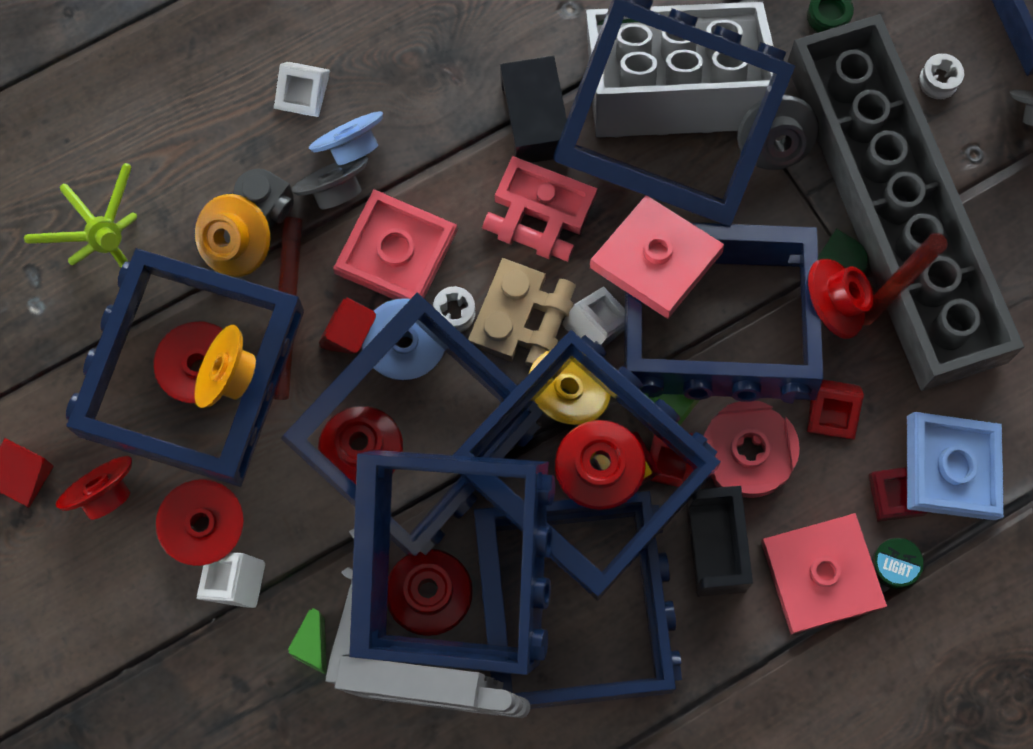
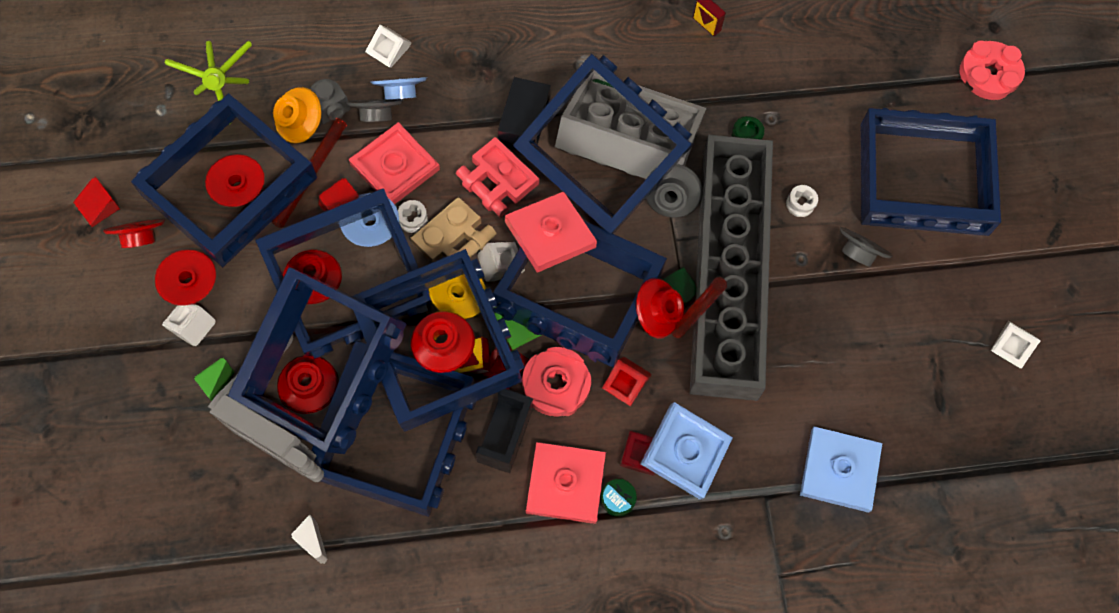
camera: 20 degrees right, 5 degrees down
light orange piece [195,325,256,408] -> none

